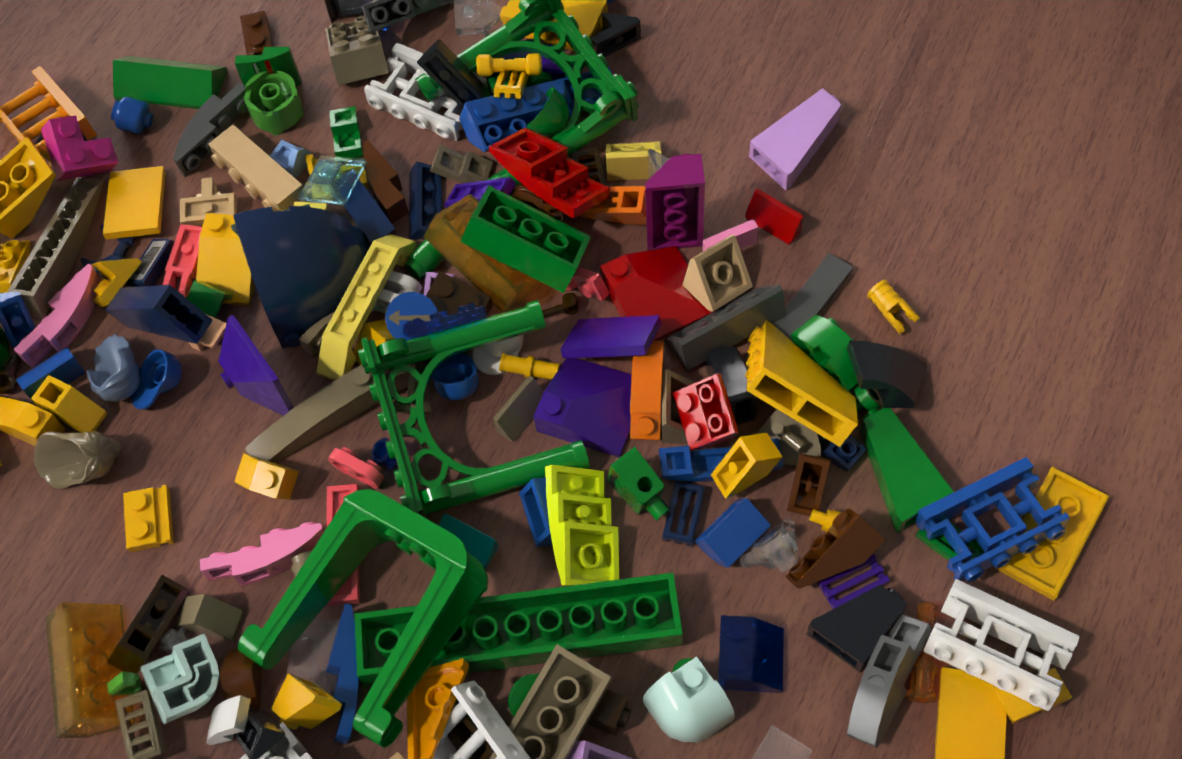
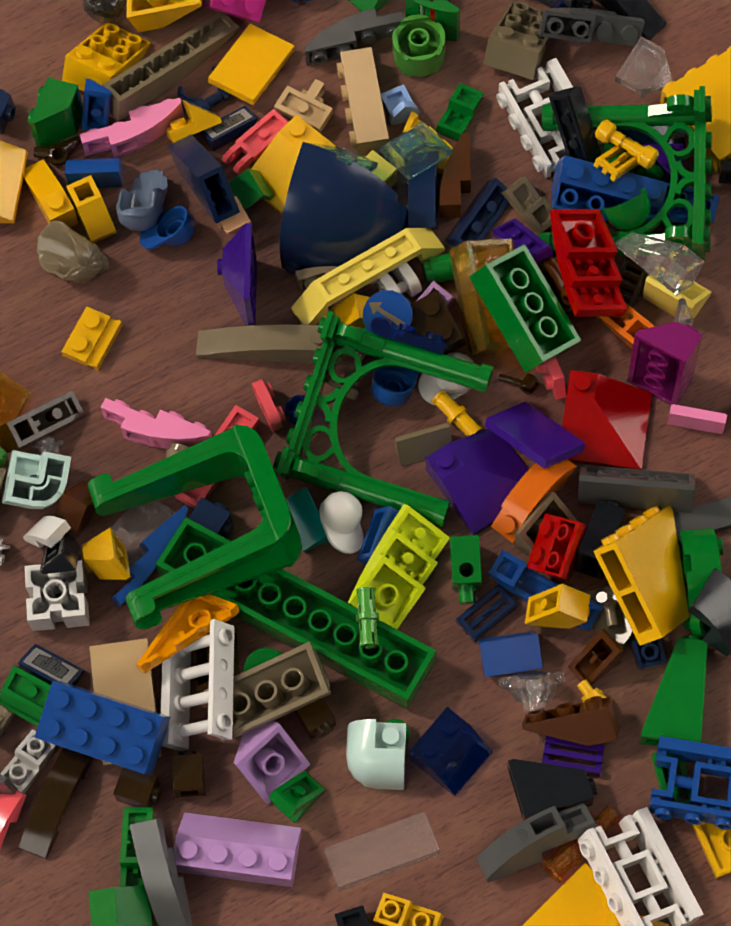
camera: 35 degrees right, 5 degrees up
dark tan slope [174,594,244,642] -> none
yellow slope [234,453,299,500] -> none
tan slope [682,235,753,311] -> none
none -> dark blue brick [188,497,234,539]
none -> white cap [319,491,364,554]
none -> bright green pin [356,587,379,649]
none -> clear slope [615,232,705,296]

